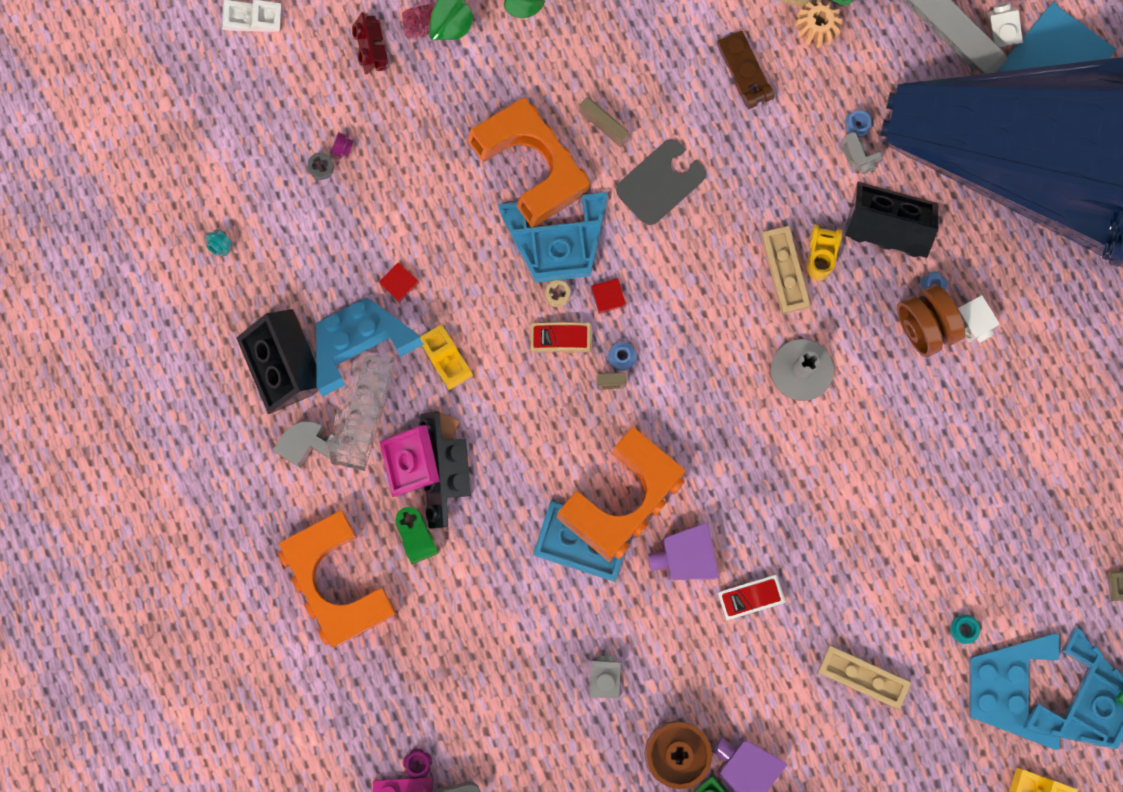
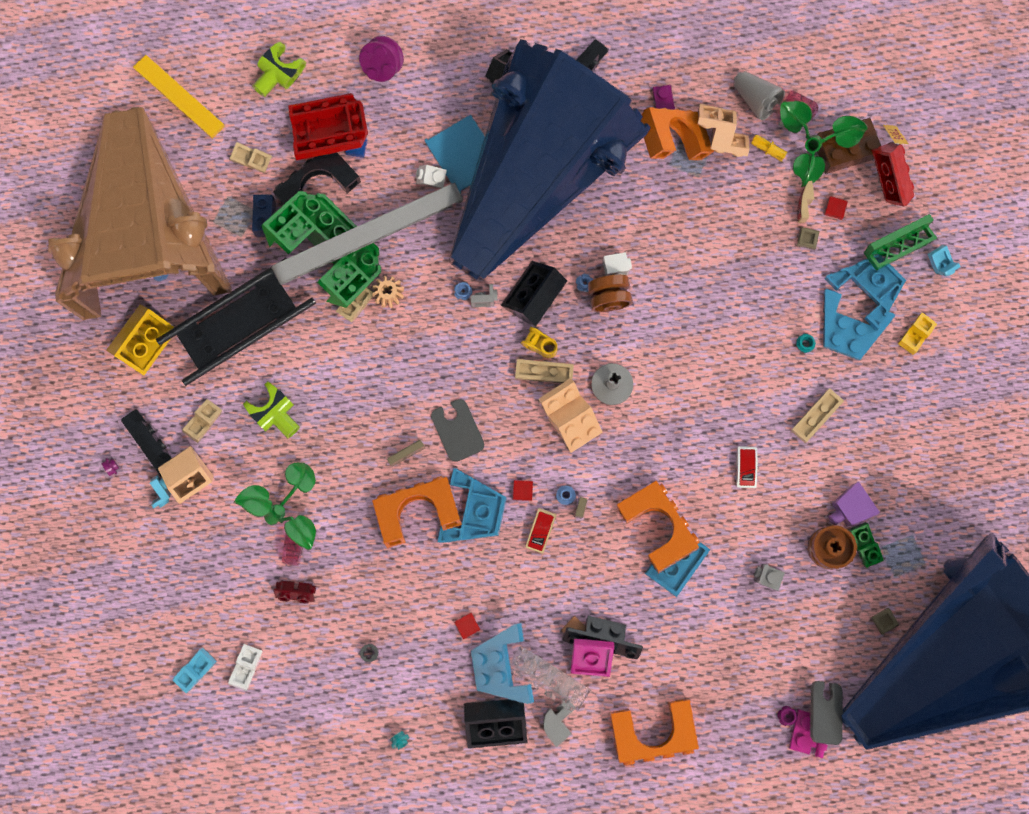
camera: 70 degrees left, 0 degrees up
magenta plate [331,132,353,159] -> none
green piece [395,507,439,565] -> none
yellow slope [420,324,473,390] -> none
tan bush [545,280,570,307] -> none
medium lavender torso [648,523,719,580] -> none
reddish brown plate [717,31,774,110] -> none
none -> light nougat bracket [539,378,603,453]

